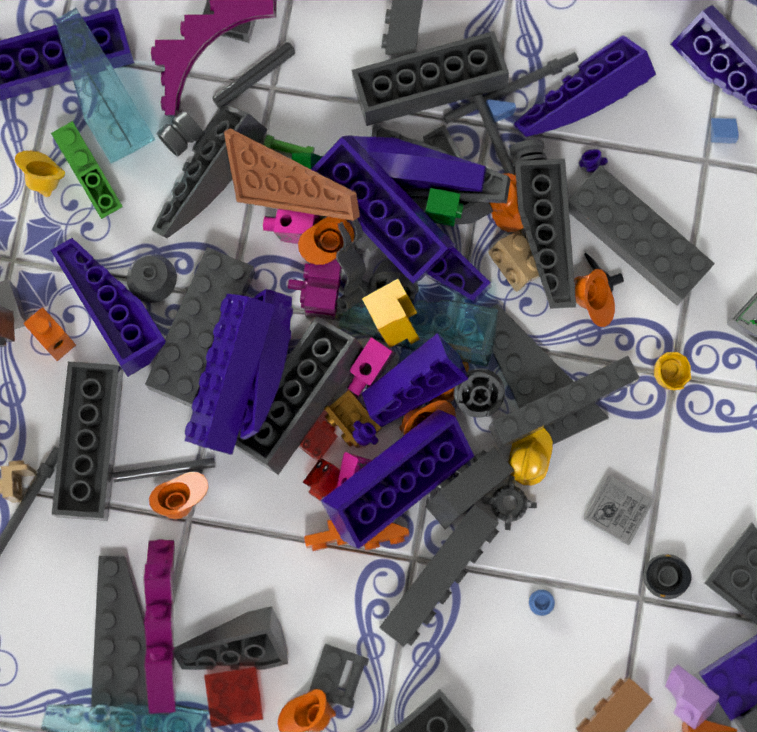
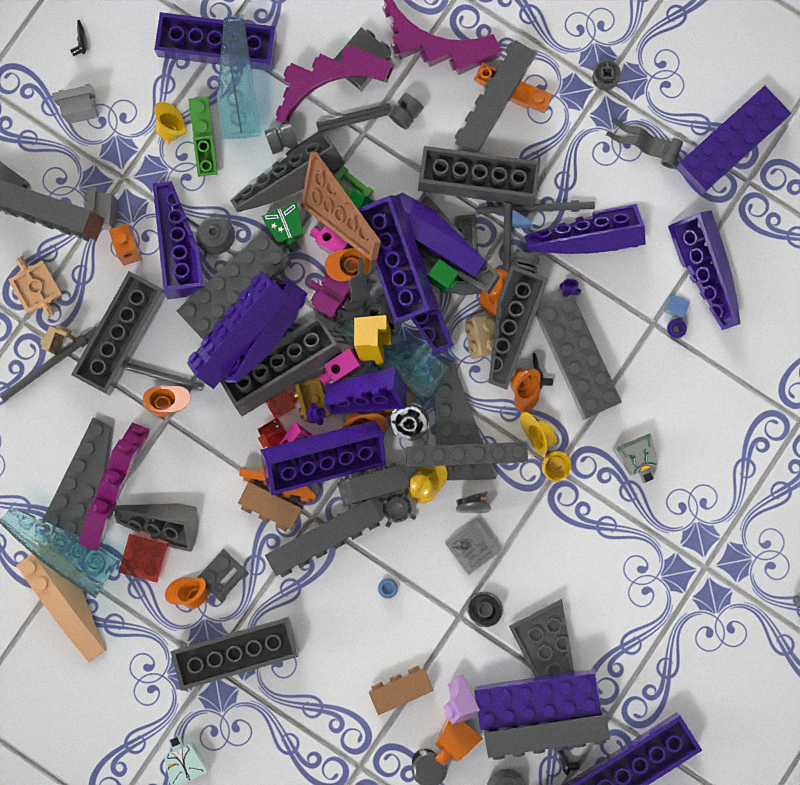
camera: 25 degrees right, 5 degrees up
none -> medium nougat brick [238,482,303,532]
none -> green torso [262,203,304,253]
none -> dark grey wheel [388,93,424,130]
none -> dark grey piece [455,491,491,513]
none -> yellow piece [520,412,557,456]
none -> dark purple plate [667,319,687,338]

